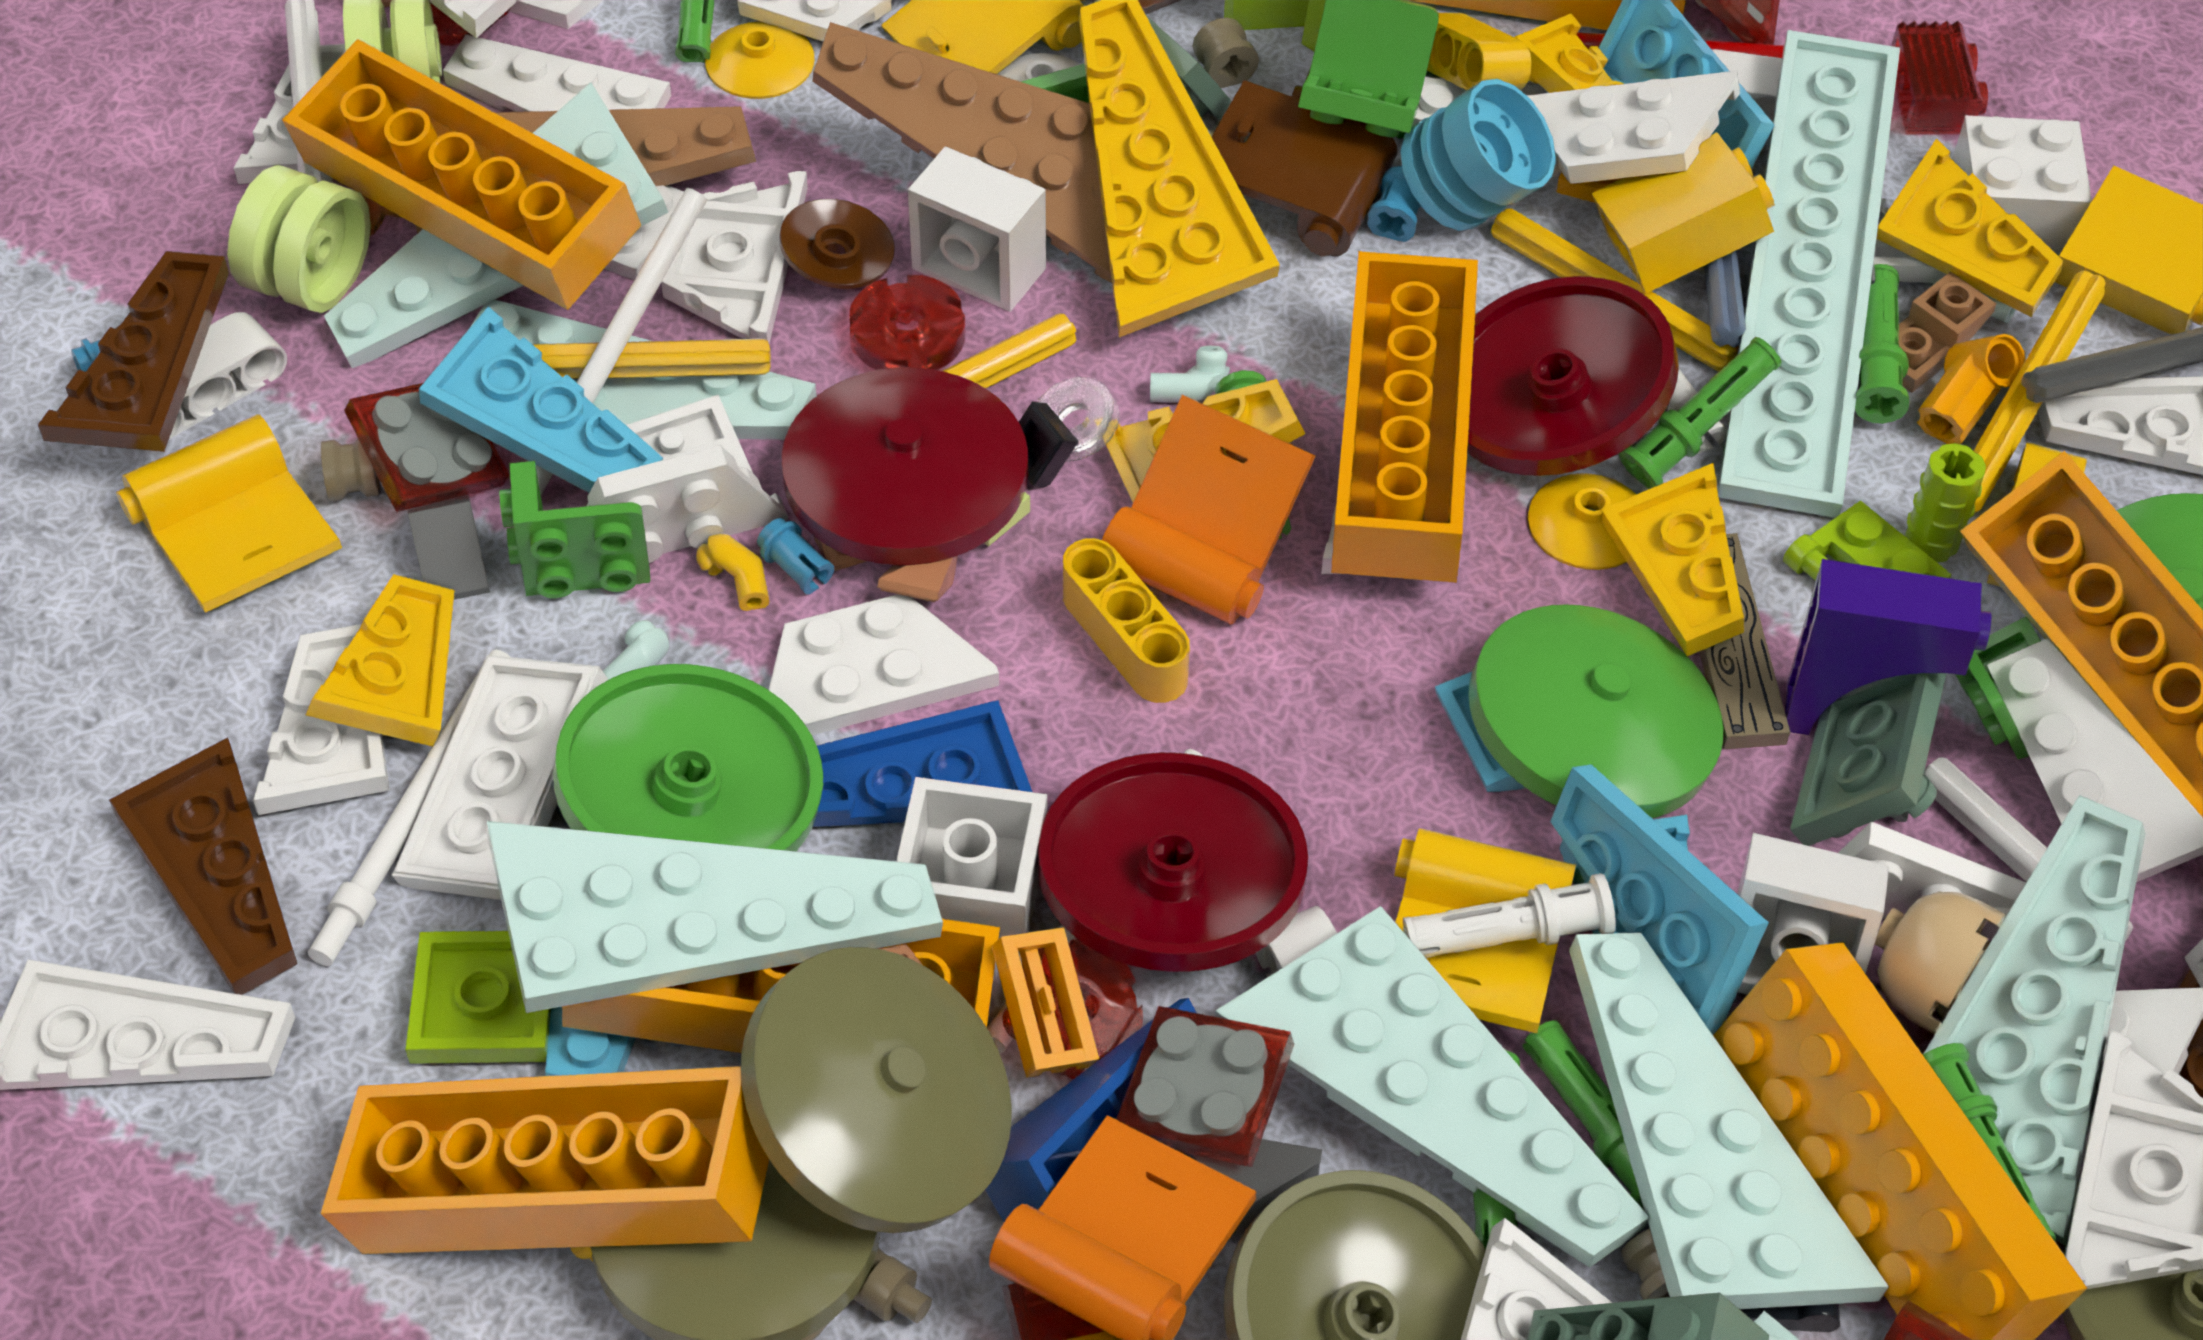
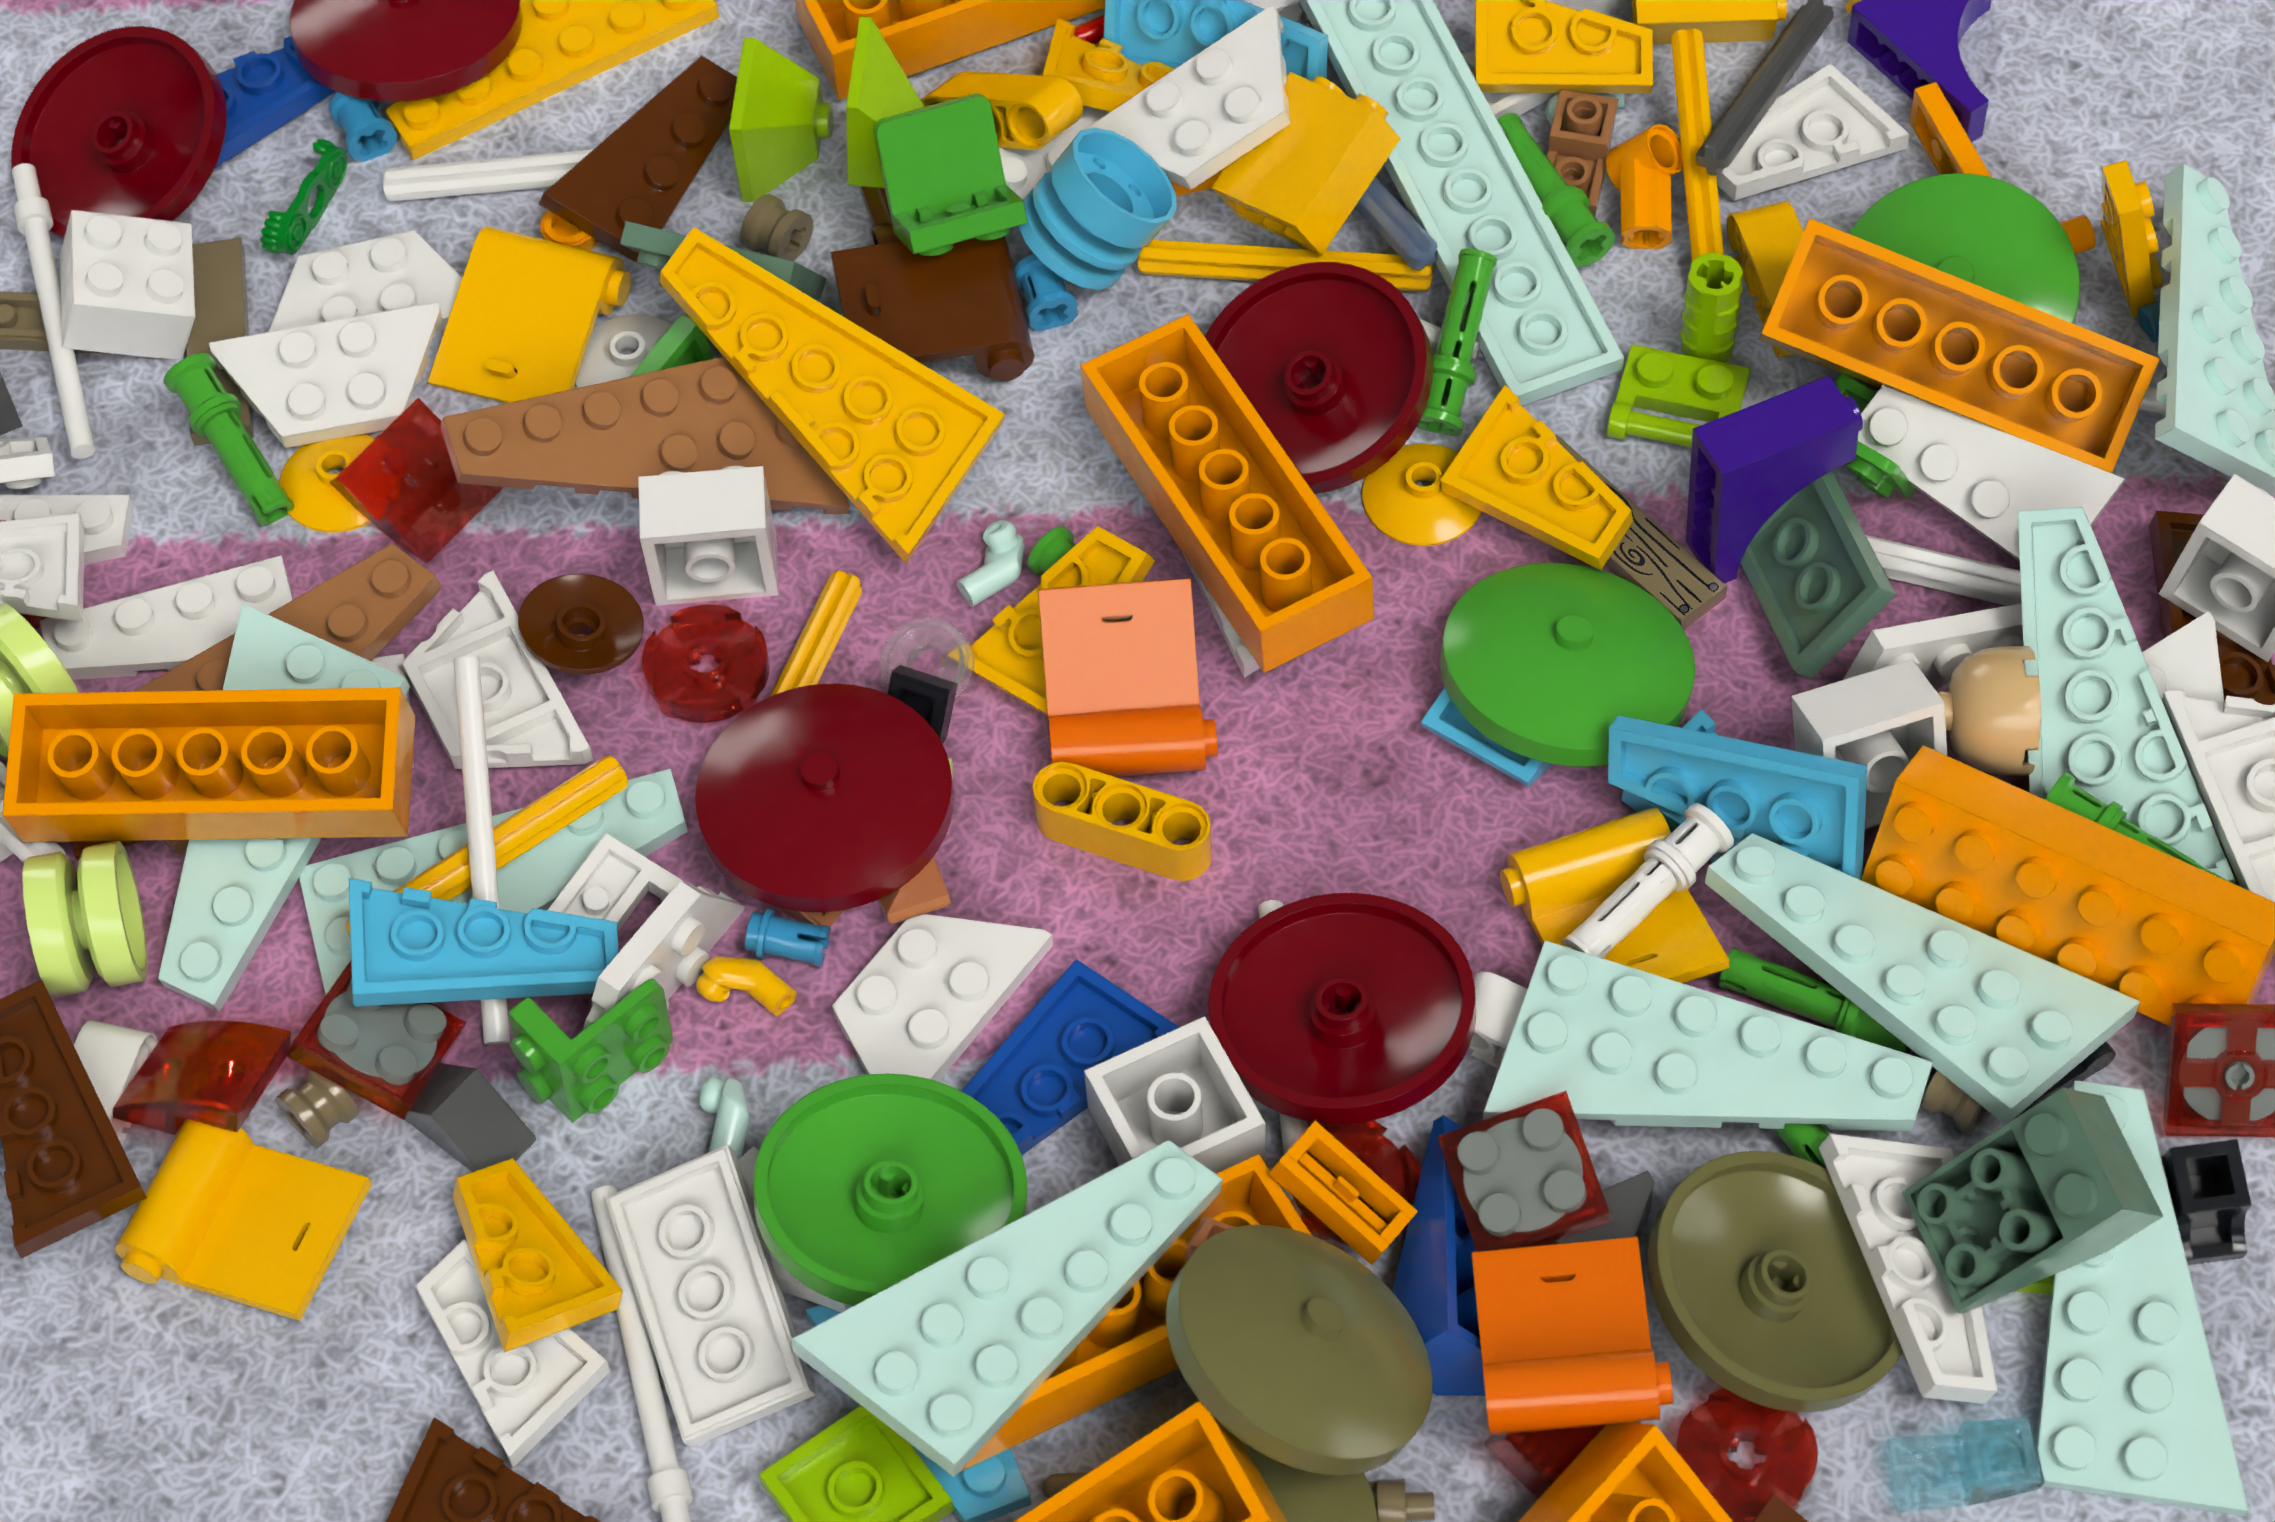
camera: 30 degrees left, 5 degrees up
none -> clear red slope [113,1020,291,1135]
none -> clear red slope [329,397,504,563]

